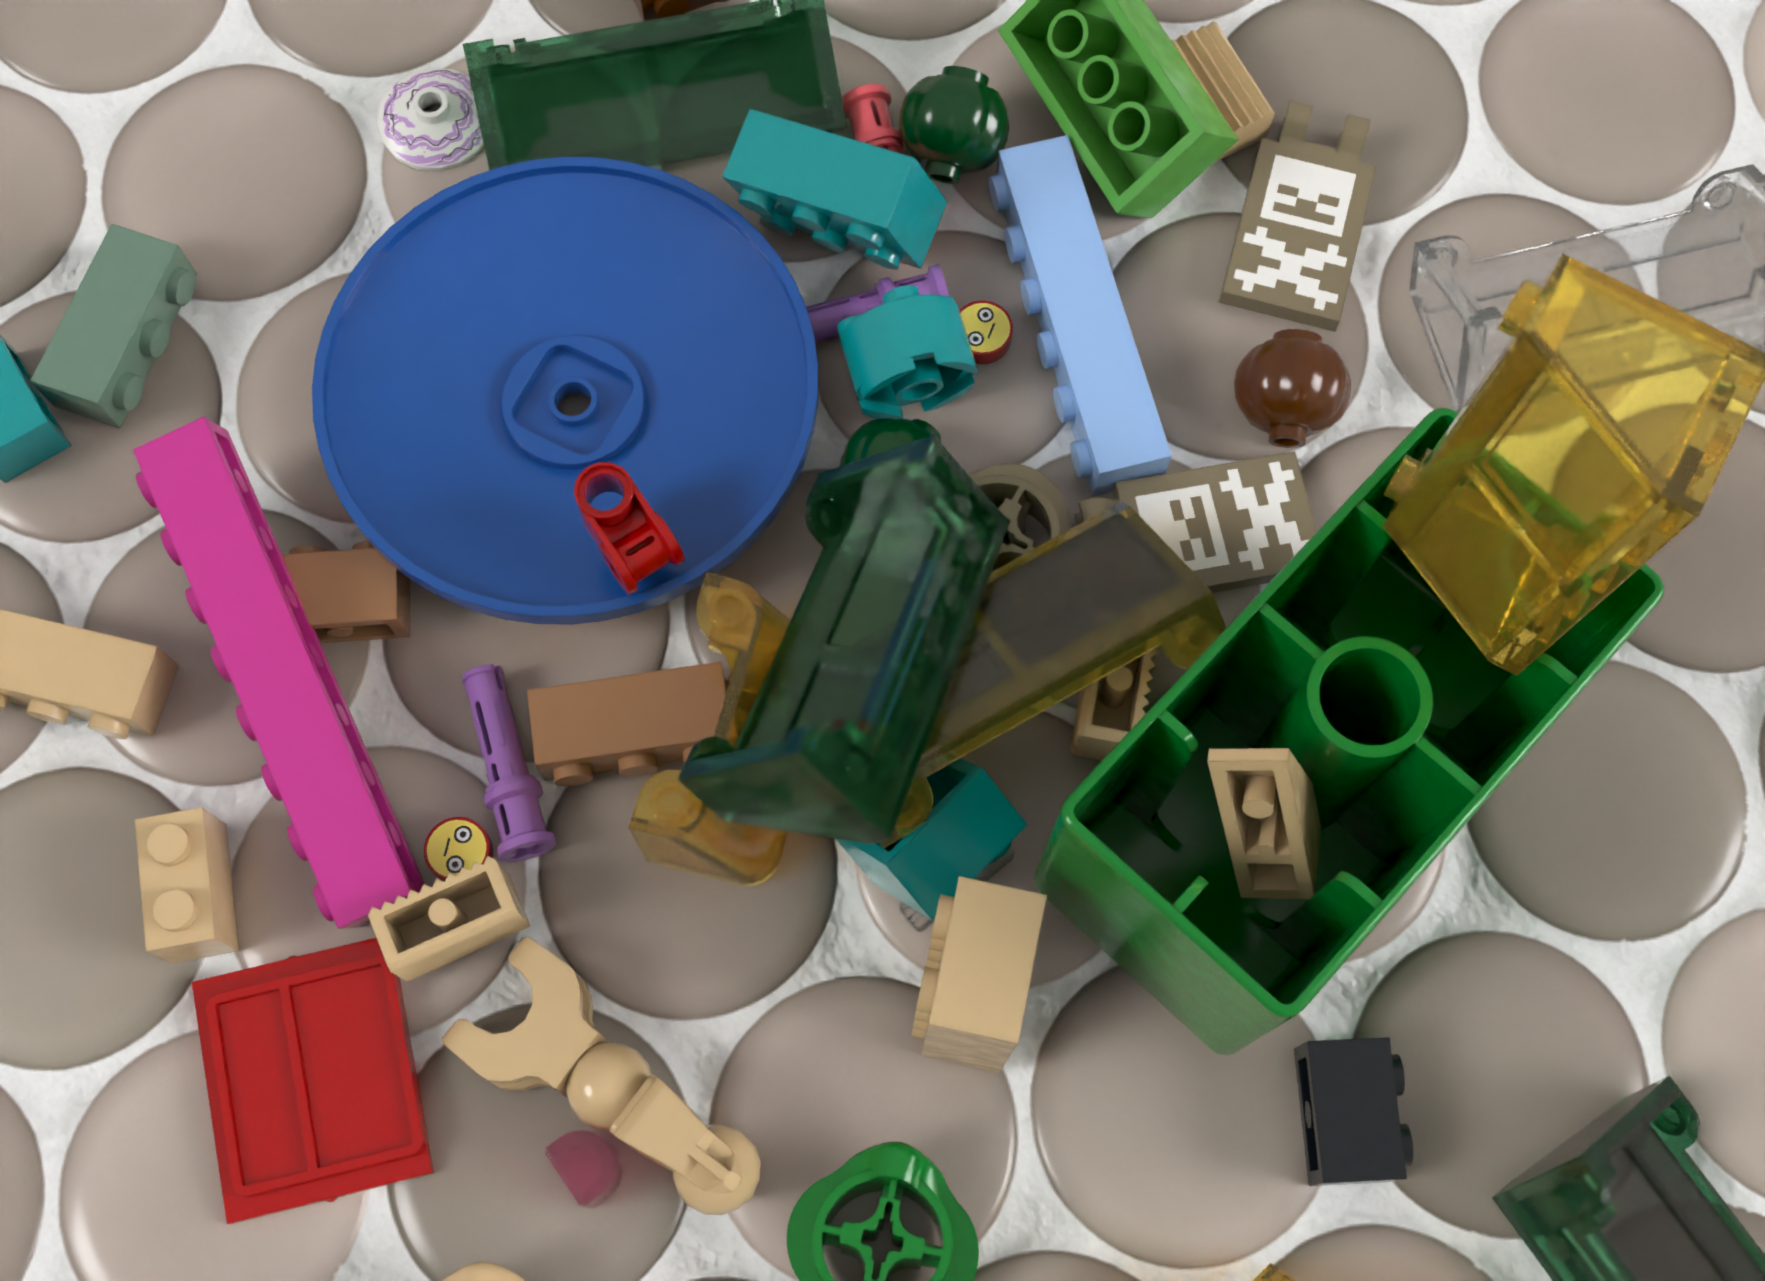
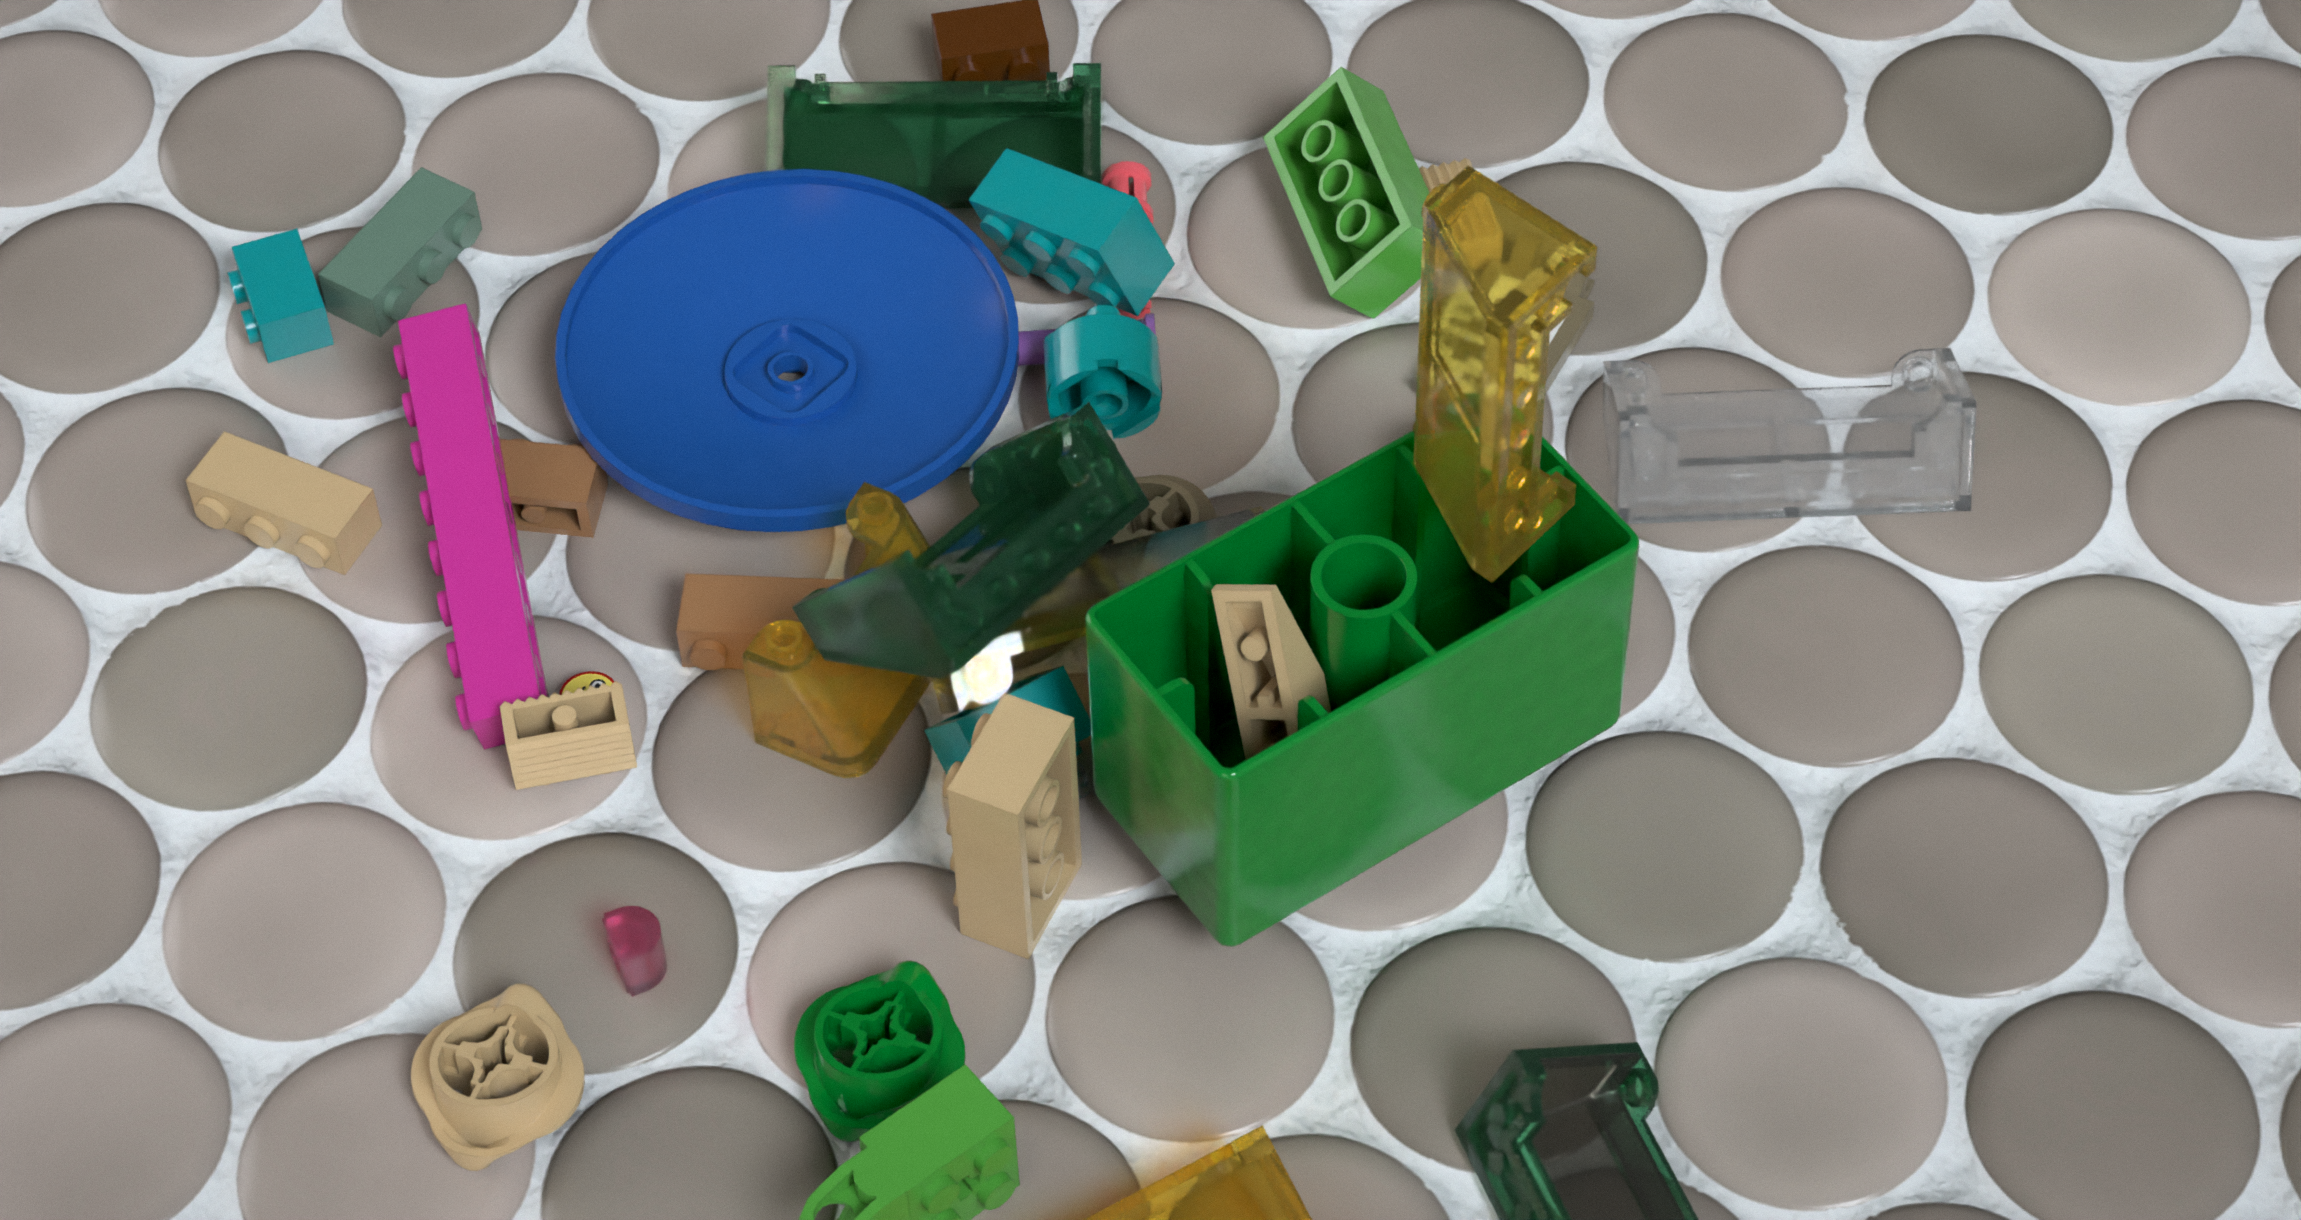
camera: 15 degrees right, 20 degrees down
tan piece [135,807,239,964] -> none
red piece [192,938,434,1225] -> none
dish [377,68,494,172] -> none
tan piece [442,937,761,1215] -> none
medium lavender pin [462,664,557,862] -> none
red piece [574,462,686,596] -> none
dark green plant [899,66,1010,184] -> none
tile [959,300,1013,364] -> none
light blue brick [988,135,1172,497] -> none
black brick [1294,1037,1413,1186] -> none

